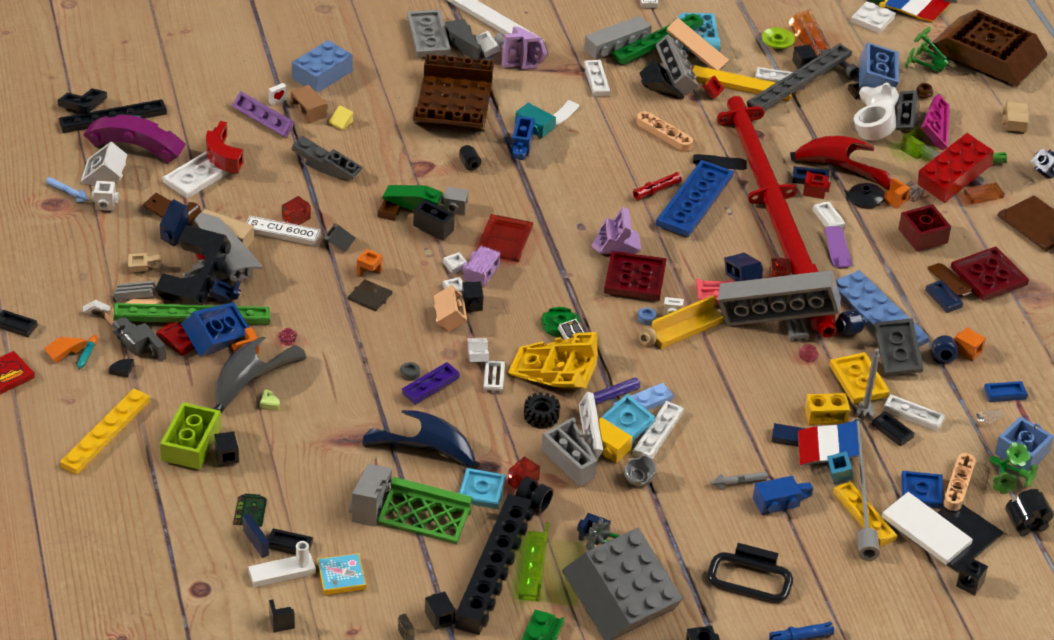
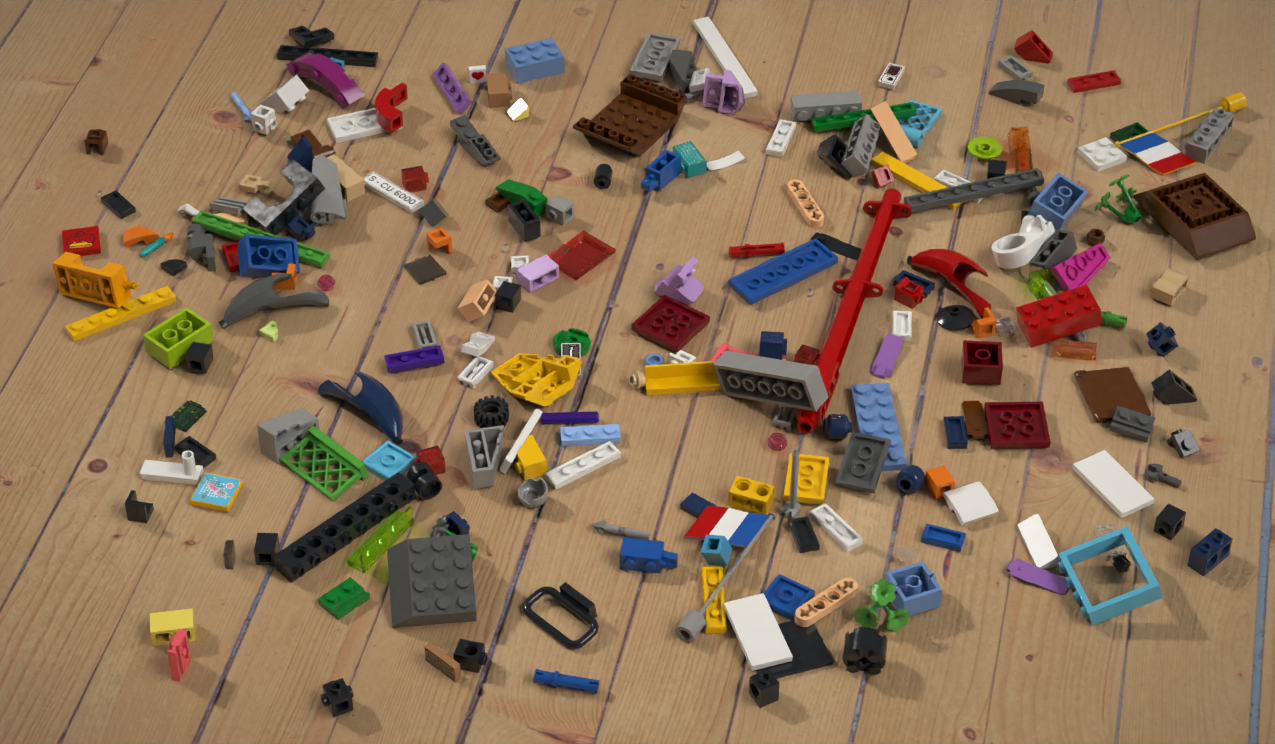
camera: 30 degrees right, 0 degrees up
dark grey tile [400,362,420,381] -> none
medium azure tile [602,394,656,442] -> none
none -> light orange brick [52,252,139,308]
none -> light grey tile [412,320,438,349]
none -> white slope [943,481,999,526]

